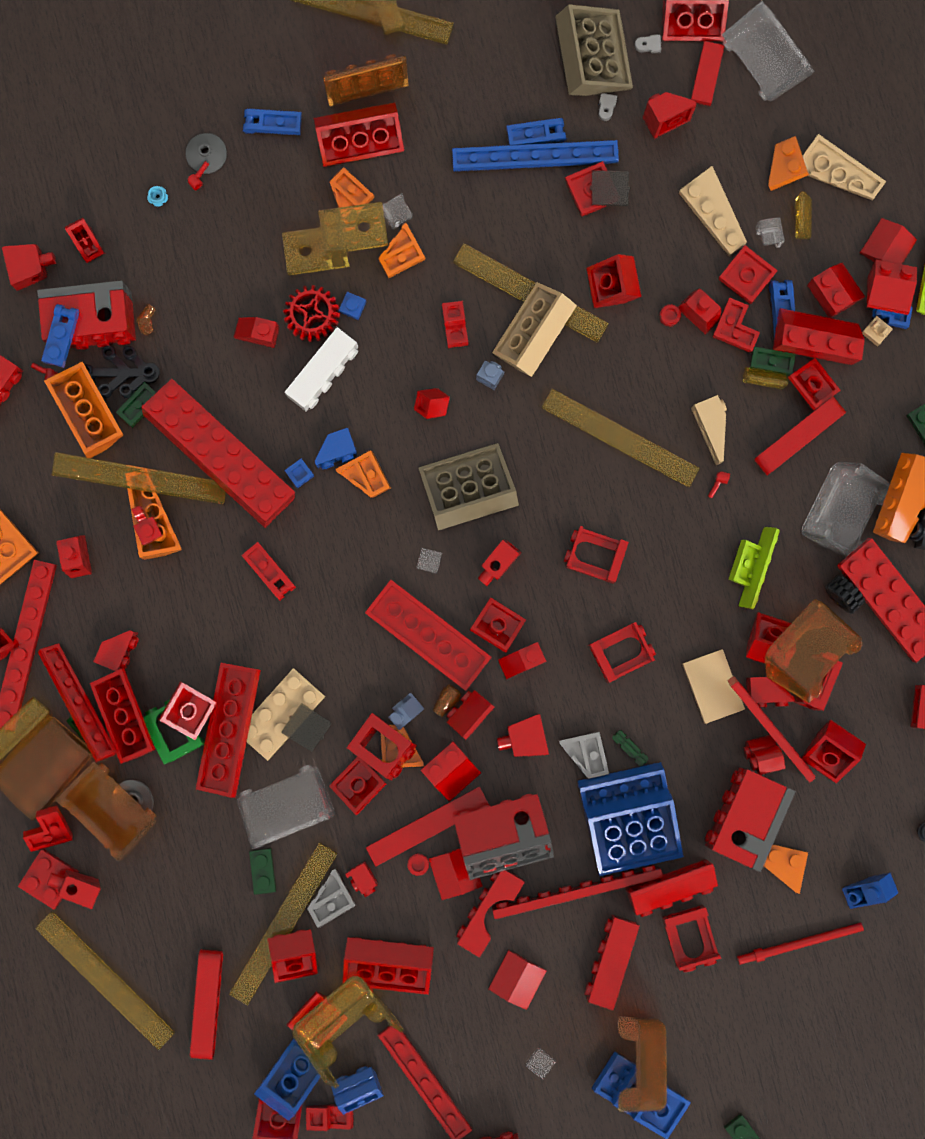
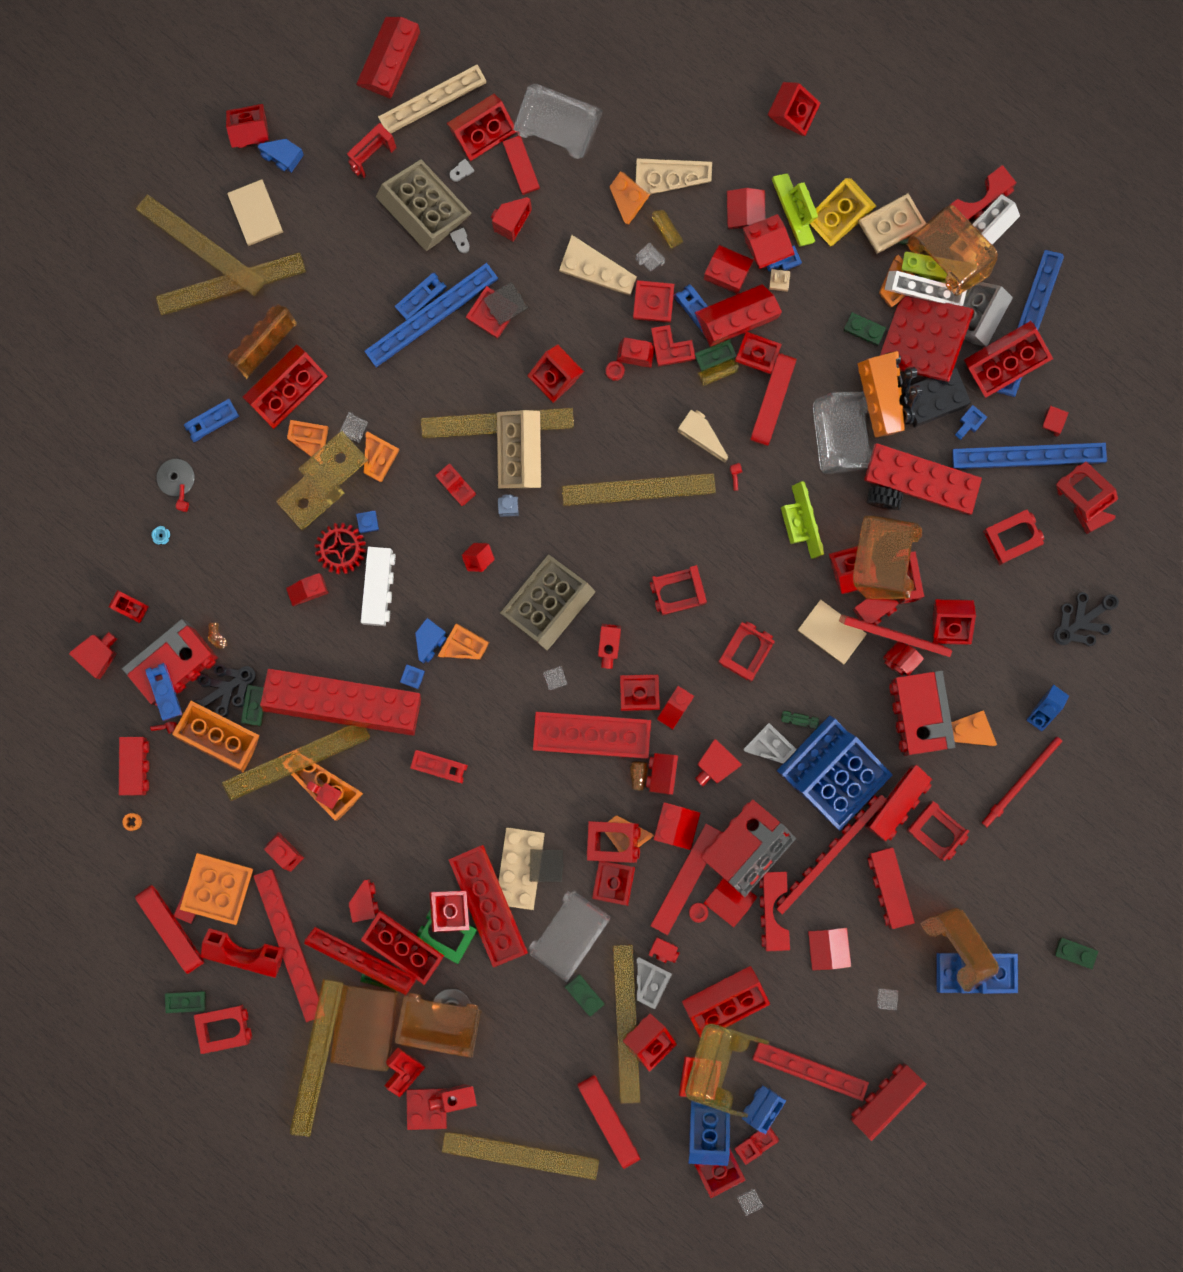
camera: 25 degrees left, 0 degrees up
sand blue brick [388,693,424,730] -> none

